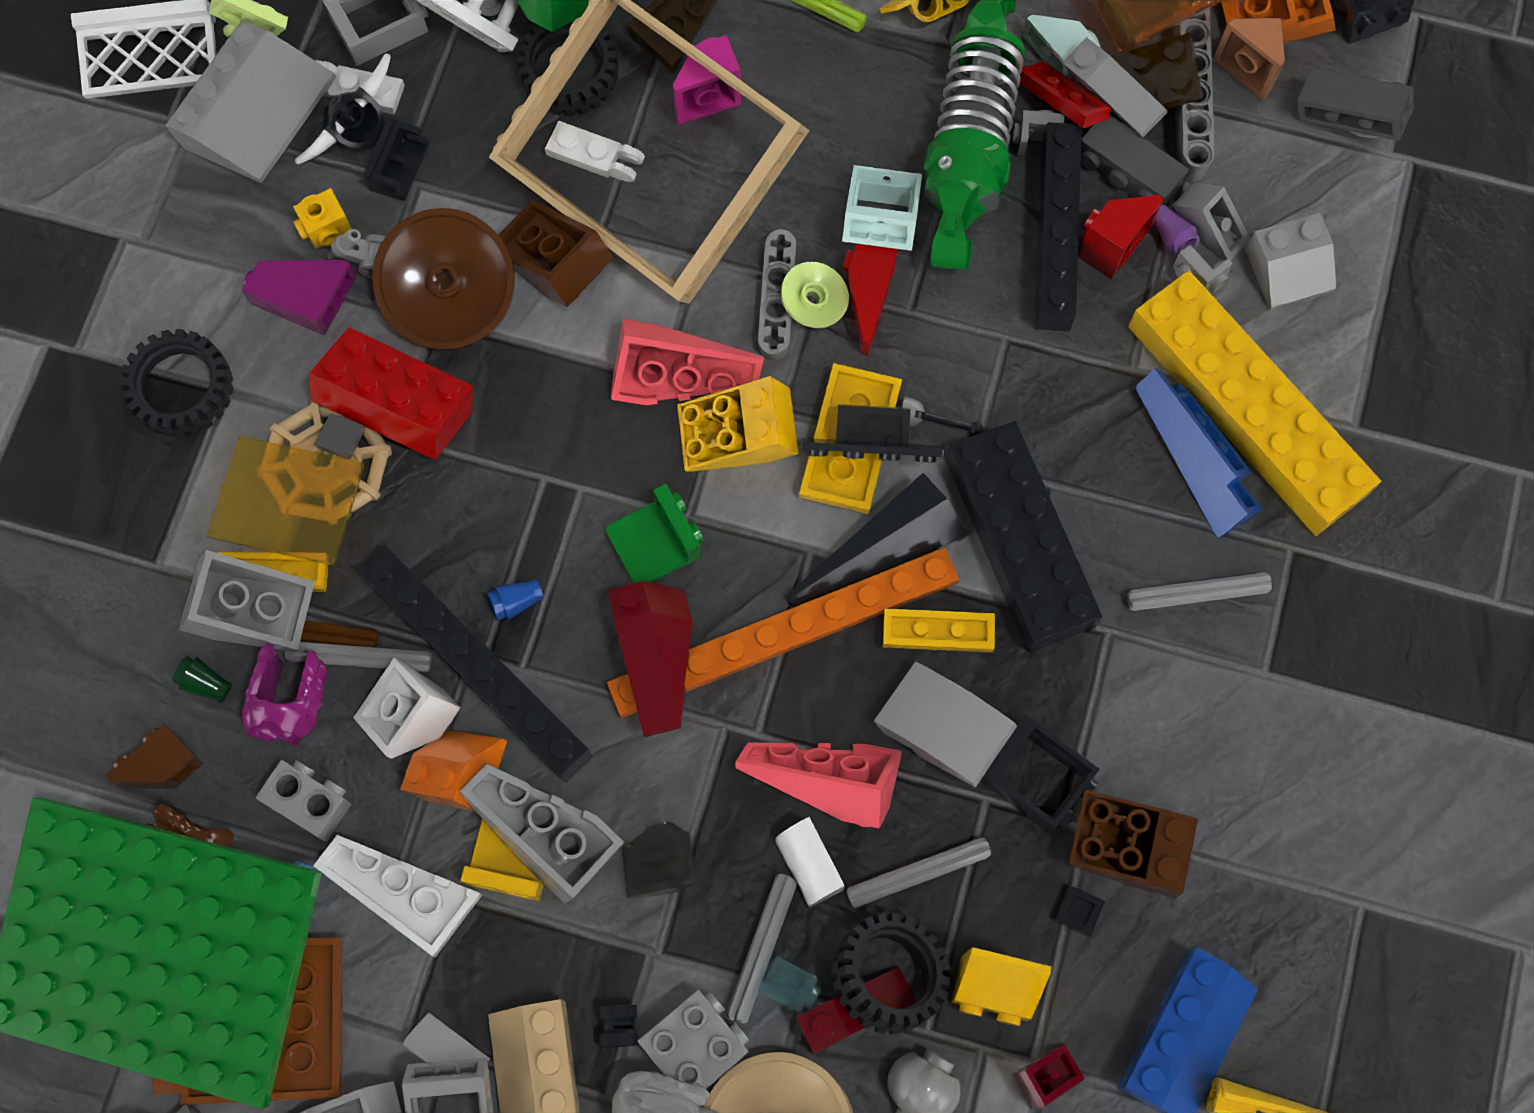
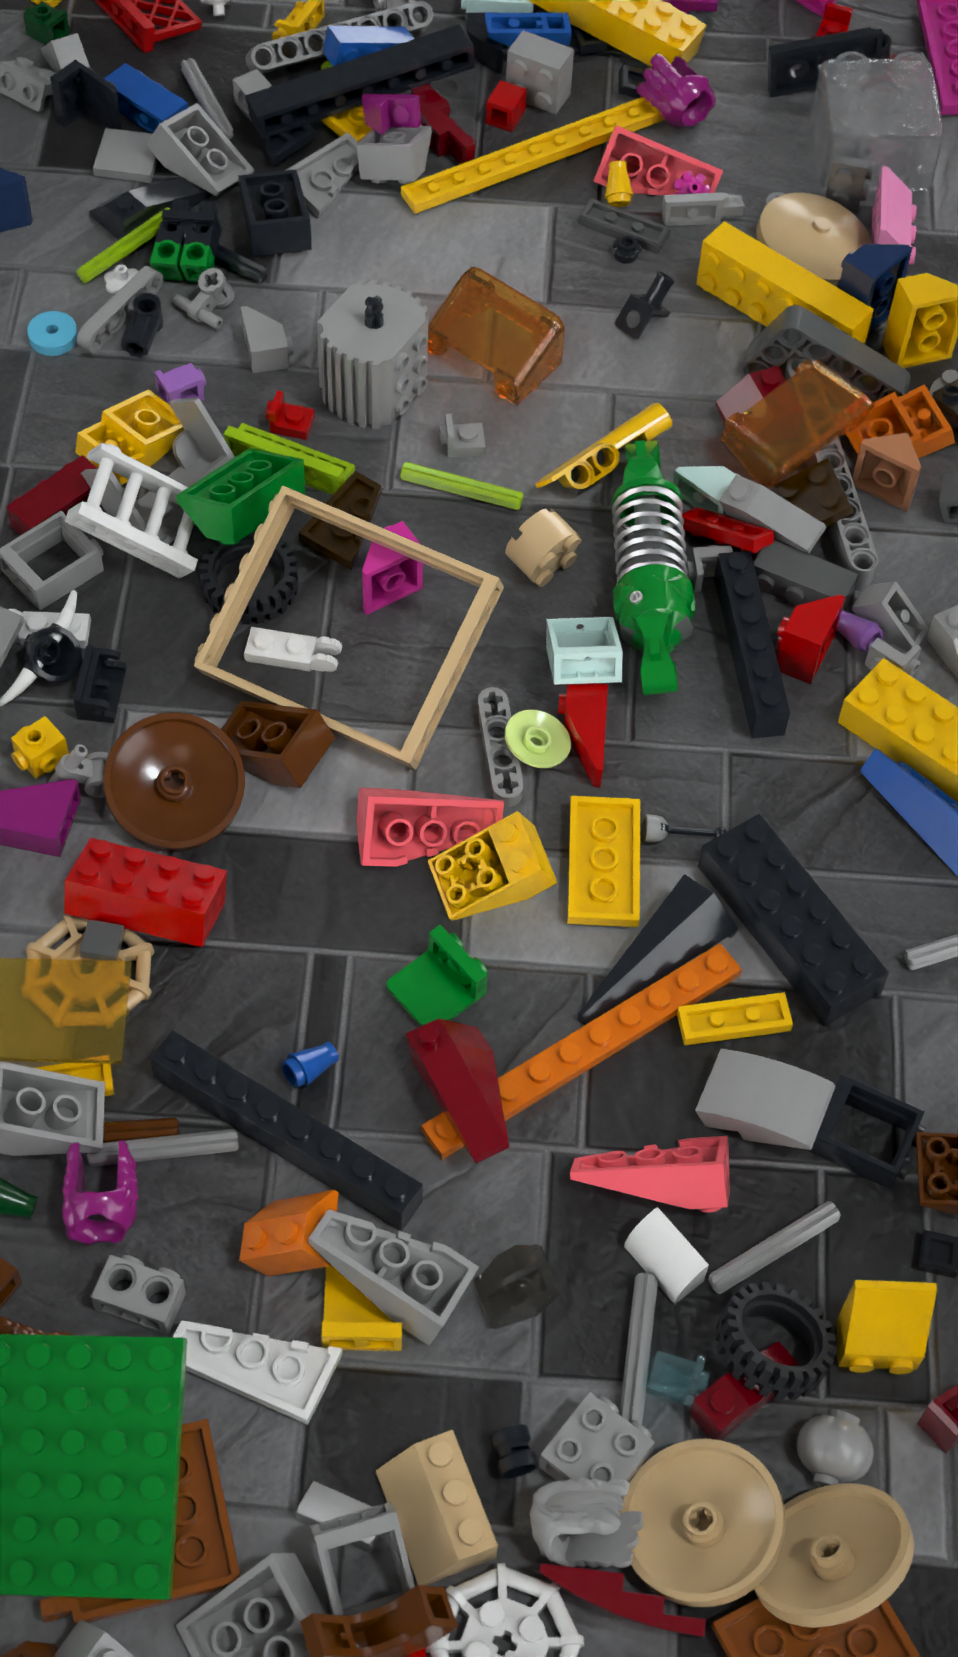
camera: 15 degrees left, 15 degrees down
white slope [353,657,461,758] -> none
black bracket [799,404,945,463] -> none
none -> tan brick [505,509,581,587]

